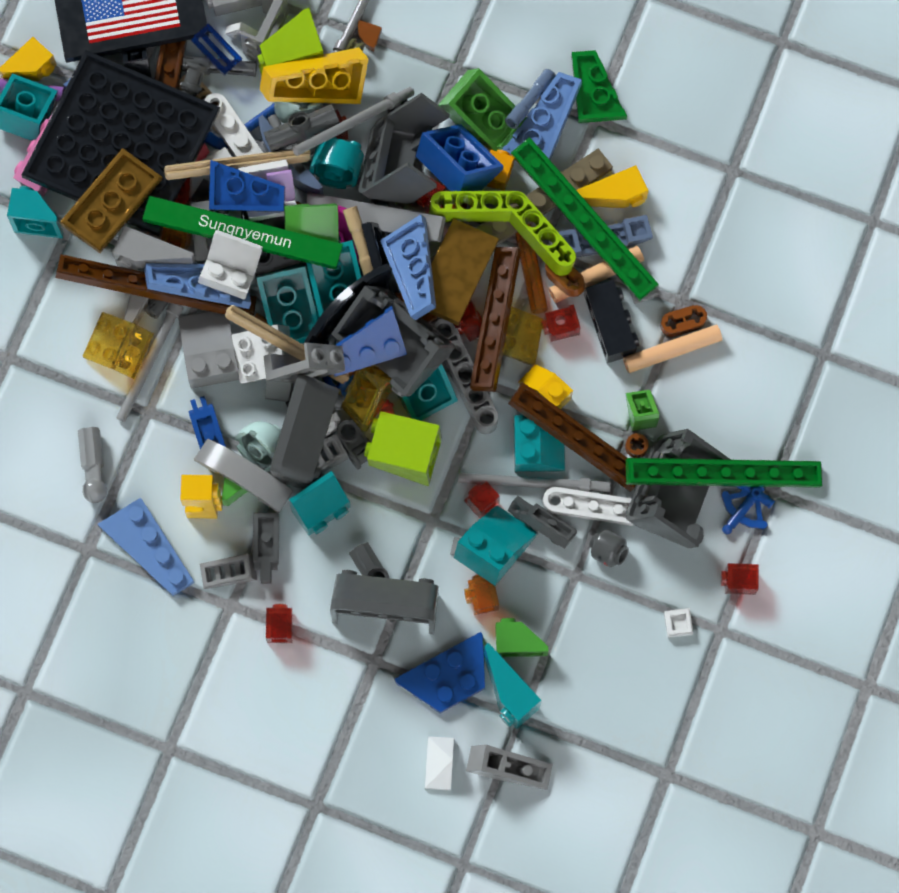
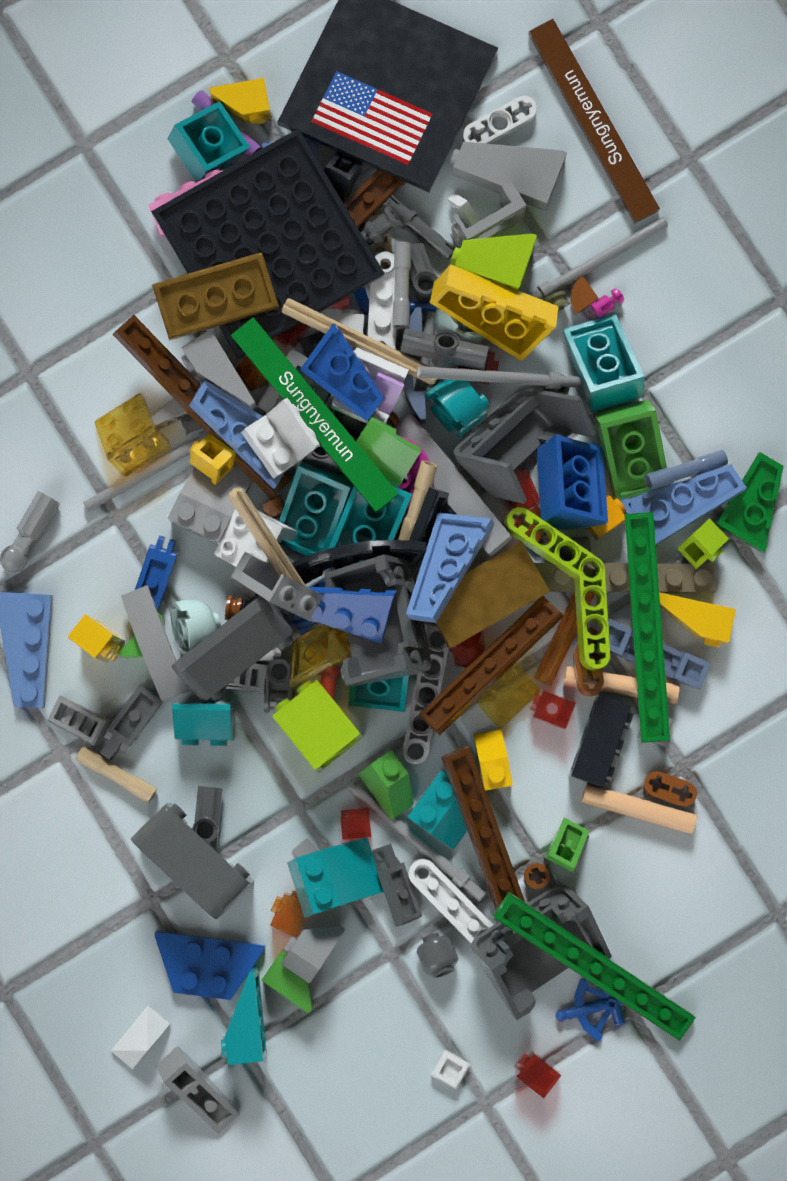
camera: 40 degrees right, 10 degrees up
teal slope [7,186,64,239] -> none
clear blue tile [191,23,242,76] -> none
clear red brick [266,604,293,643] -> none
none -> tan piece [75,745,157,803]
none -> yellow brick [189,433,236,485]
none -> dark orange bush [225,595,243,621]
none -> light grey slope [281,926,346,984]
none -> bright green slope [358,750,414,820]
none -> light grey piece [392,242,412,329]
none -> dark grey piece [409,243,438,301]
none -> teal slope [563,314,645,412]
none -> dark pink piece [590,288,625,318]
none -> lime brick [677,518,729,569]

